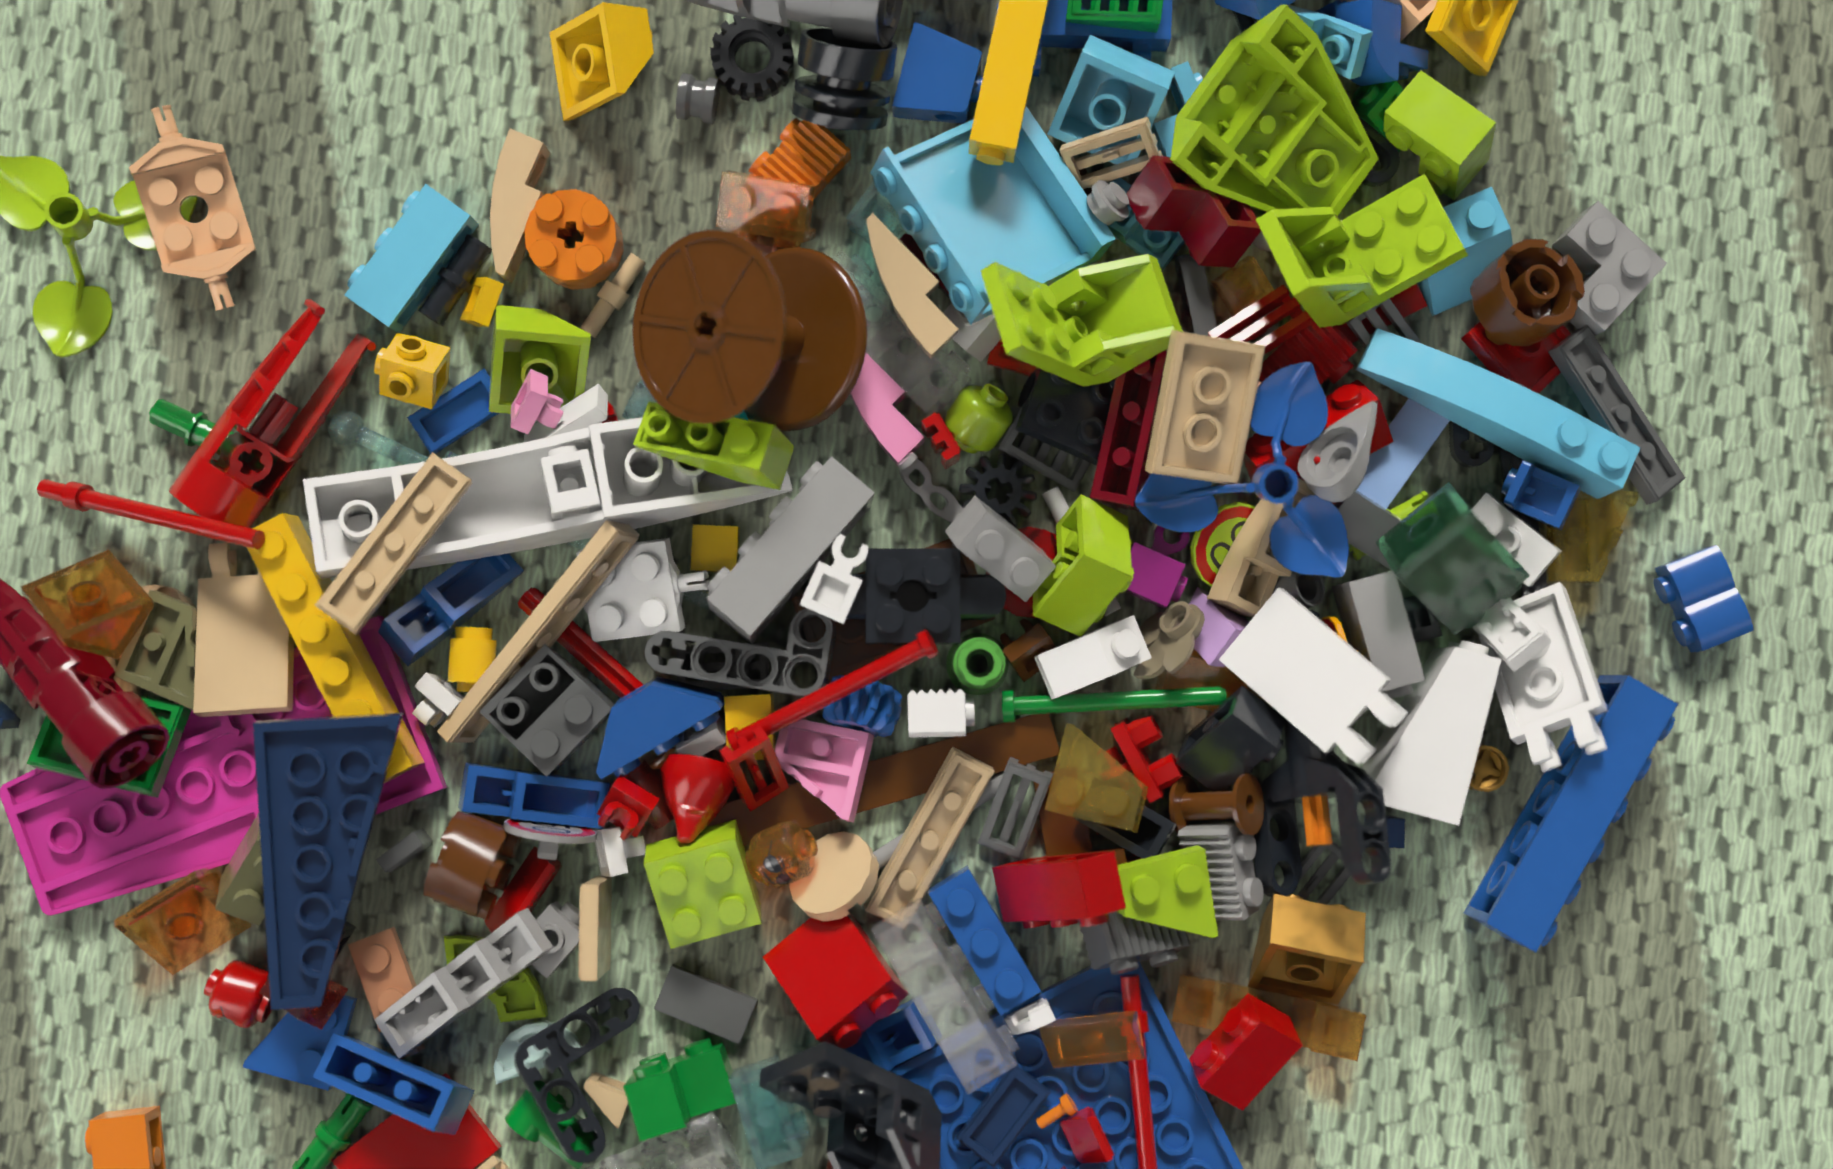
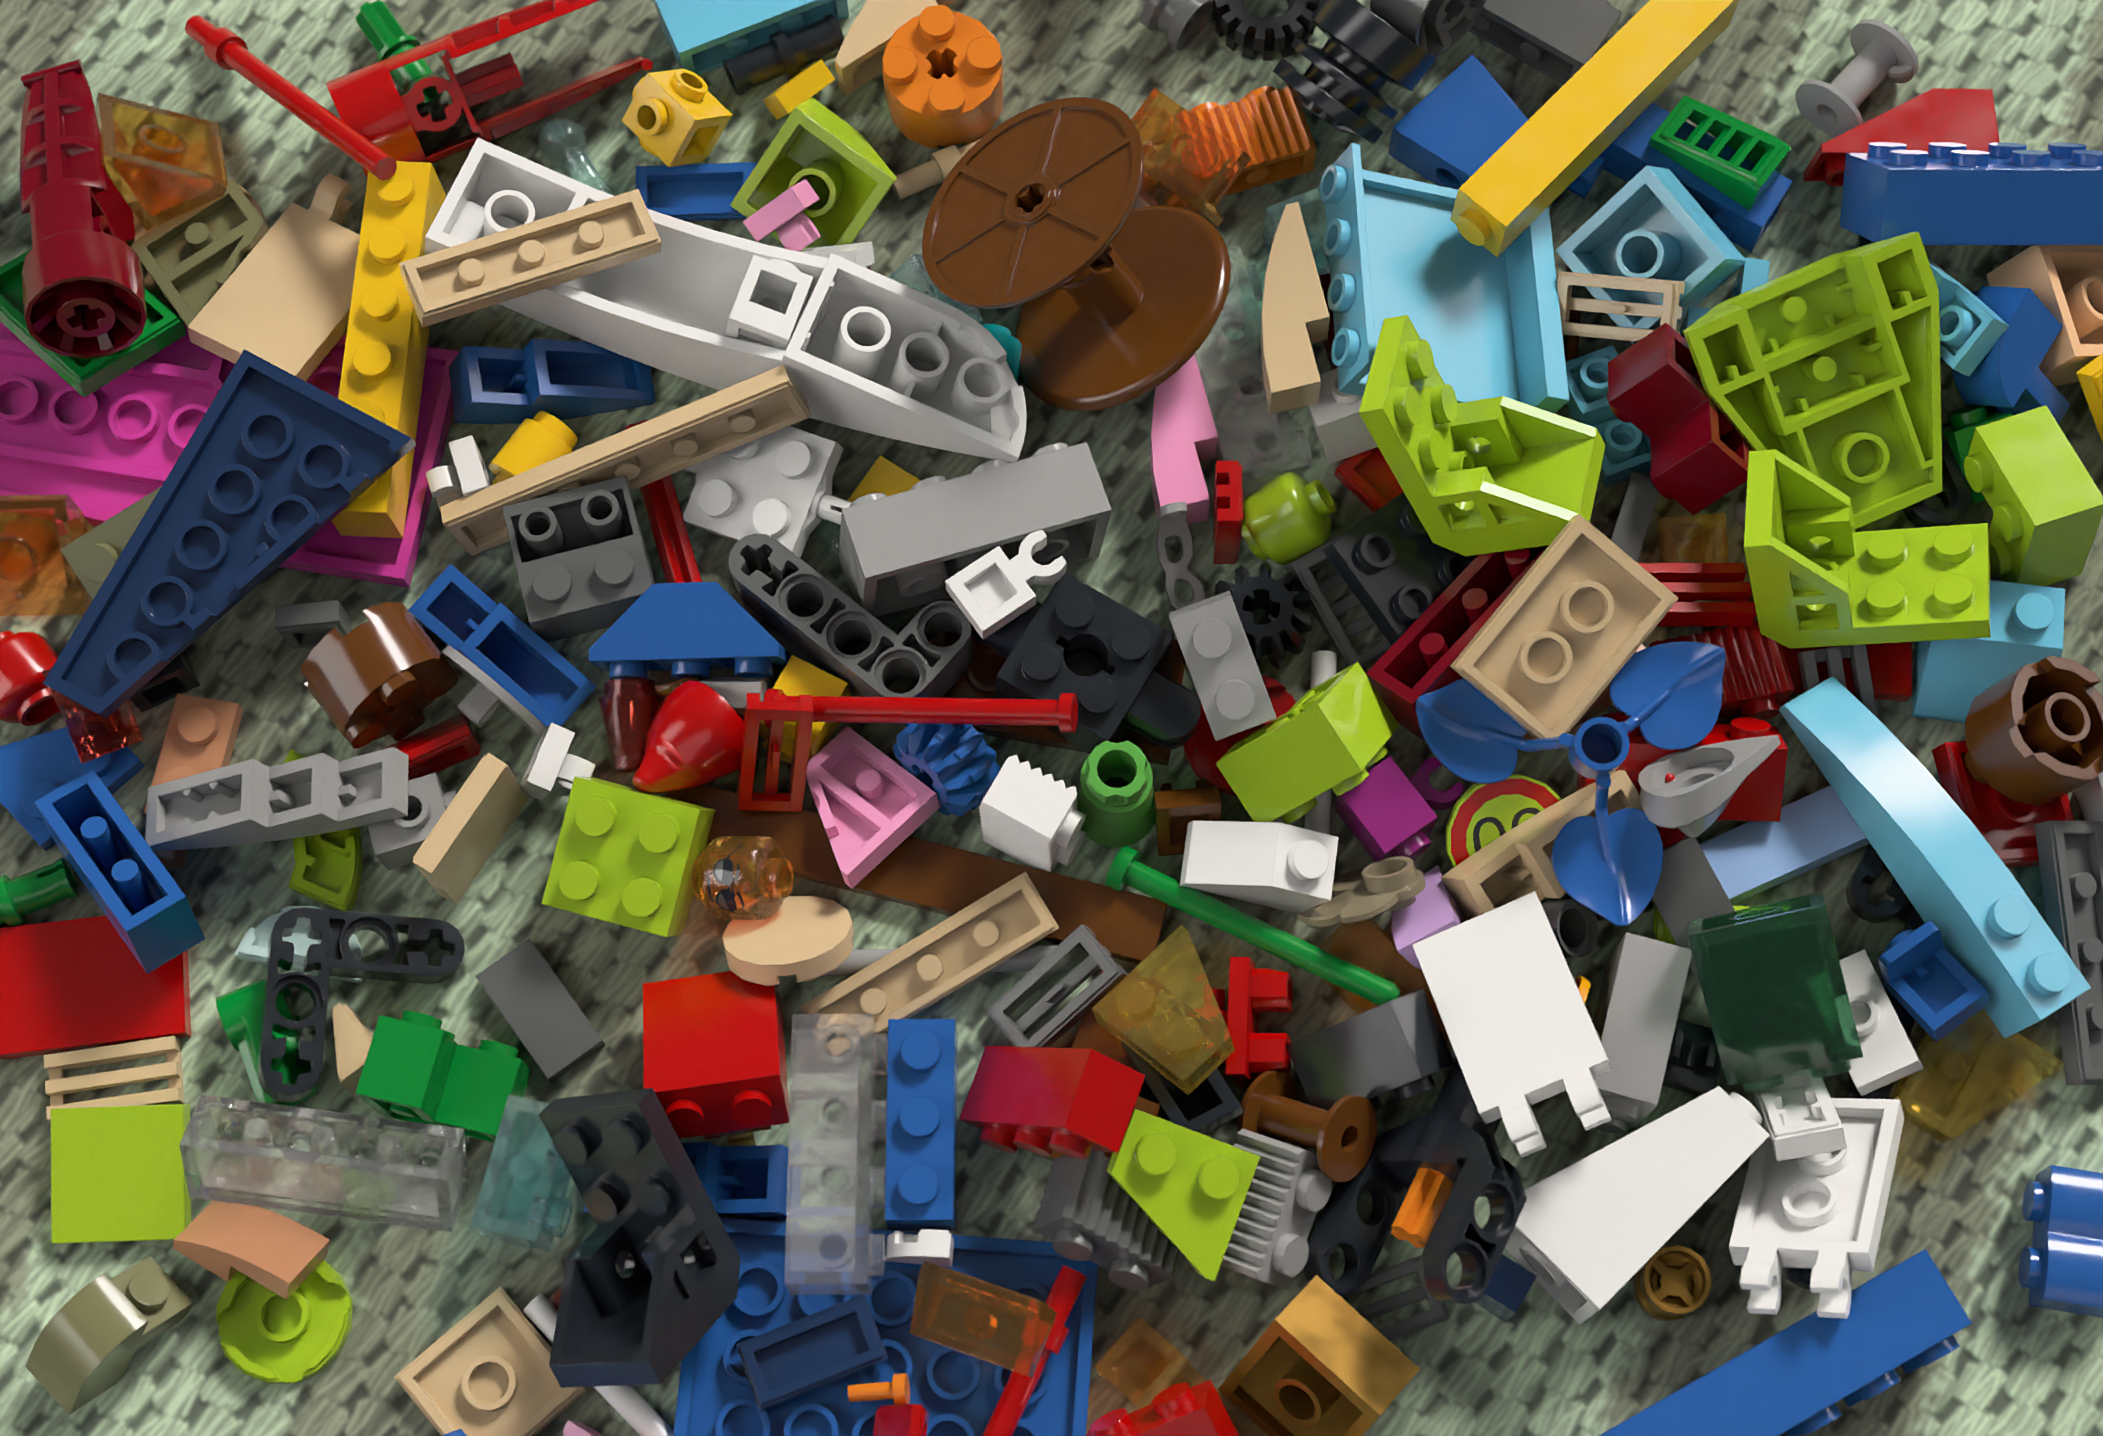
camera: 30 degrees right, 15 degrees down
red tile [597,775,660,840] -> none
lime slope [633,401,795,490] -> none
light grey plate [1086,180,1129,225] -> none

